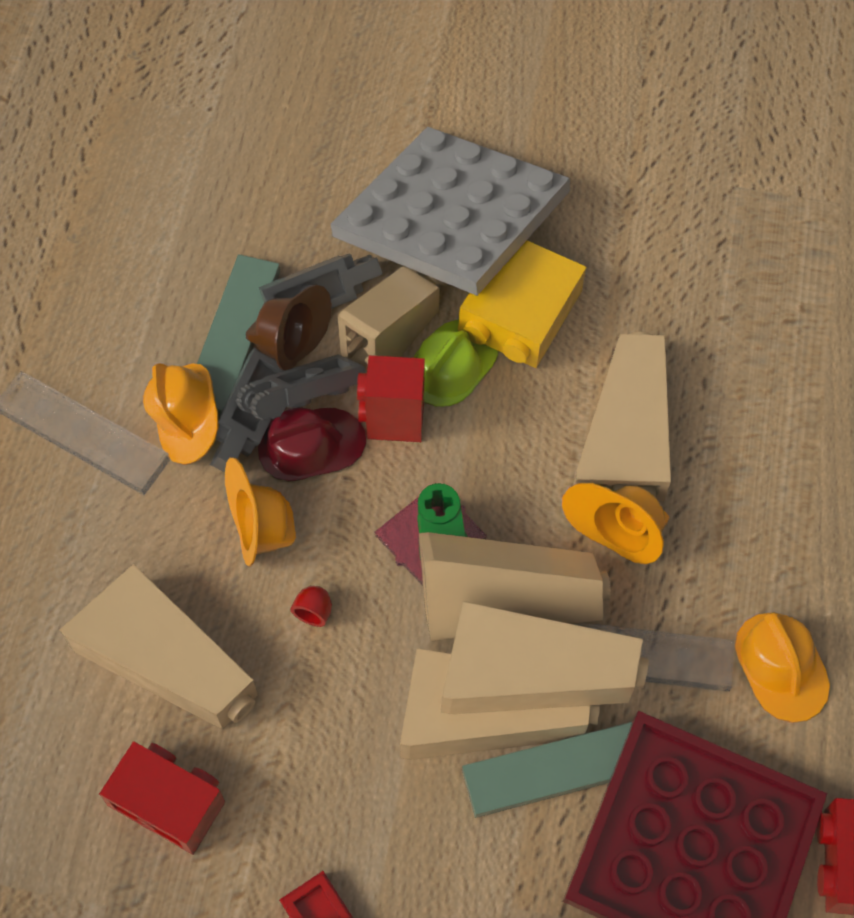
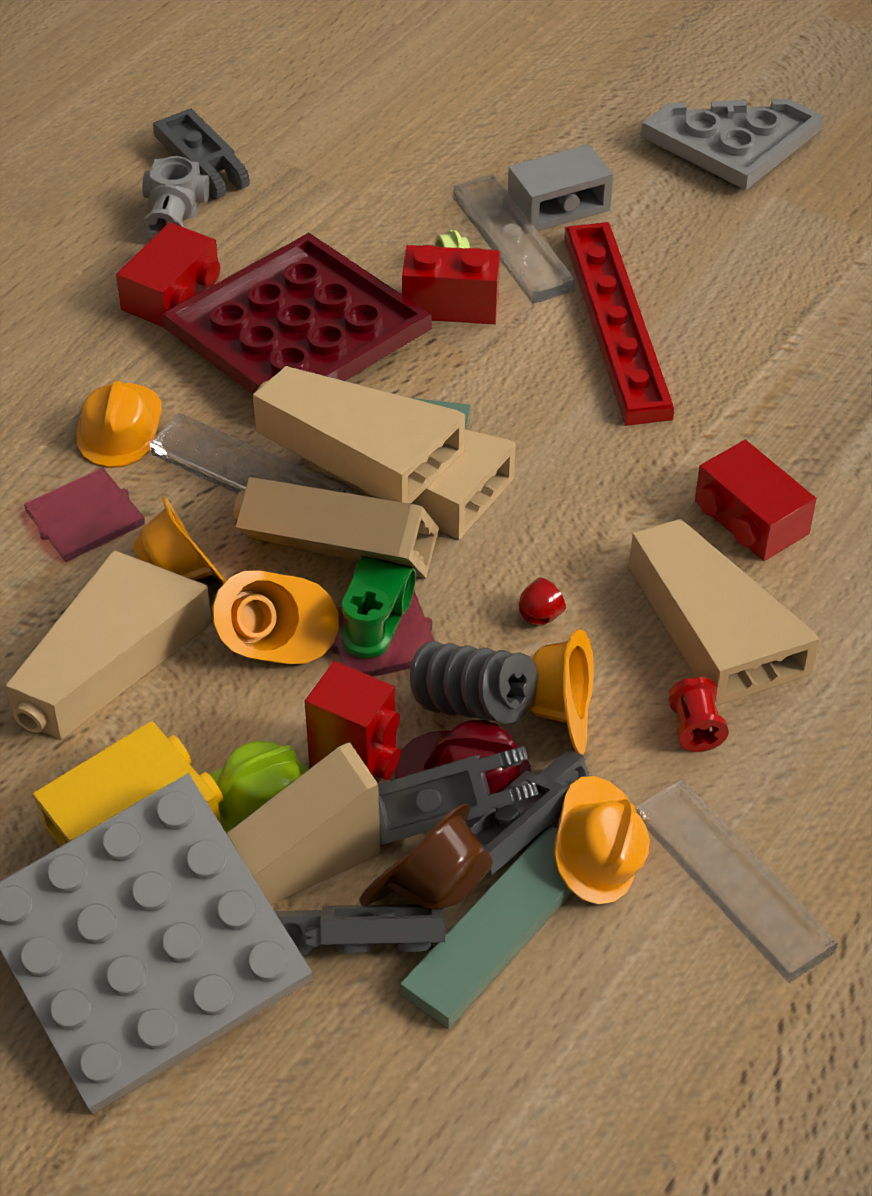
camera: 155 degrees left, 15 degrees down
none -> clear pink piece [24,468,145,562]
none -> light orange piece [212,570,339,664]
none -> dark grey piece [409,641,538,724]
none -> red bush [668,677,729,752]

